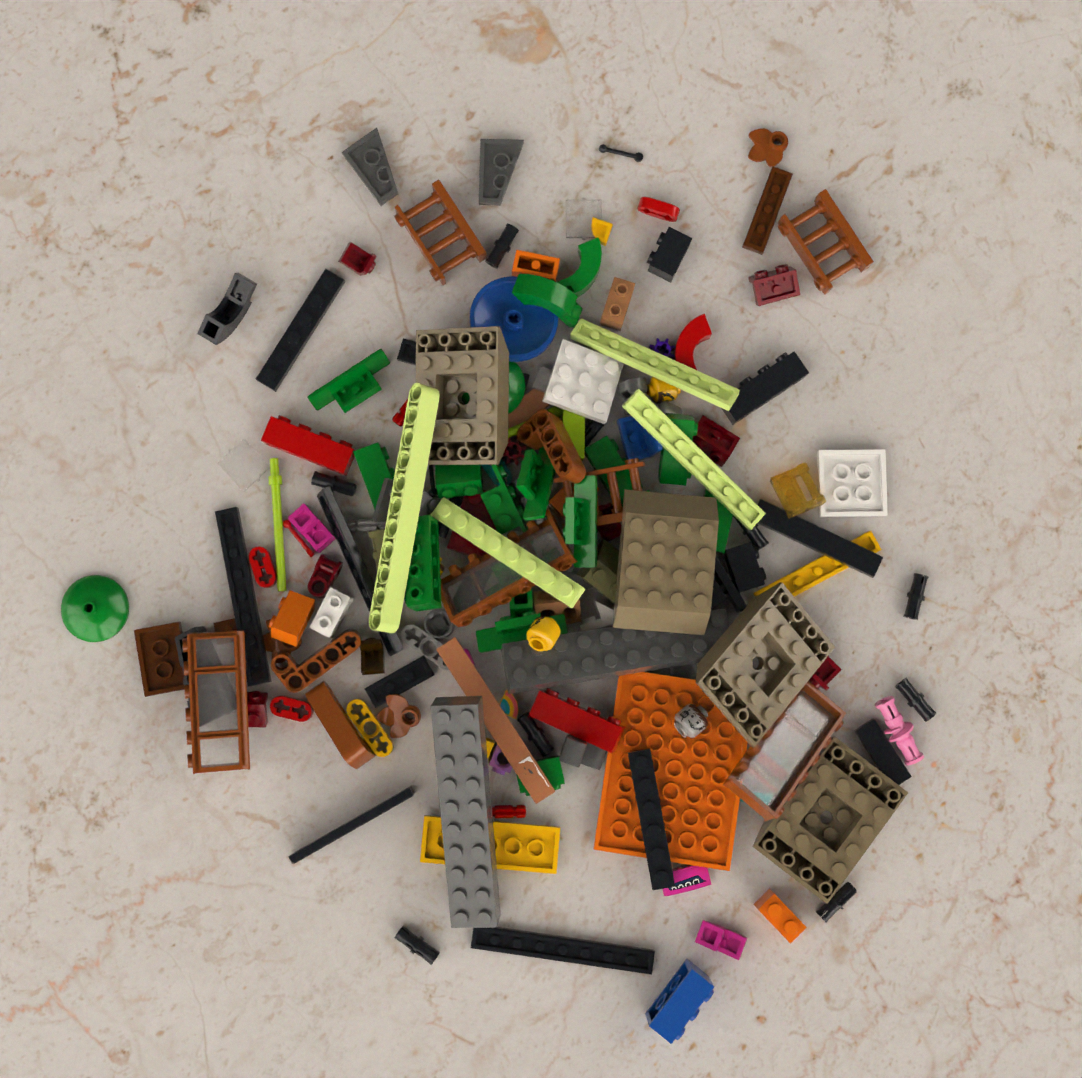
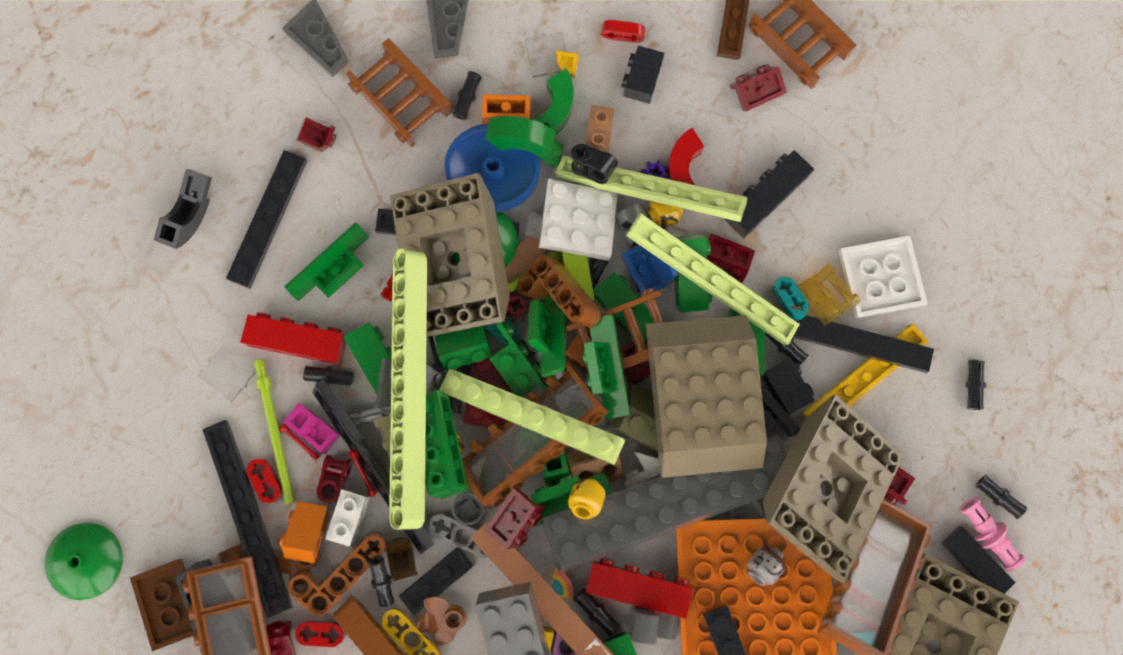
camera: 10 degrees left, 5 degrees down
none -> red hinge [349,449,377,497]
none -> black pin [368,556,395,608]
none -> dark red bracket [485,488,546,549]
none -> black piece [571,144,618,184]
none -> teal beam [773,277,809,320]

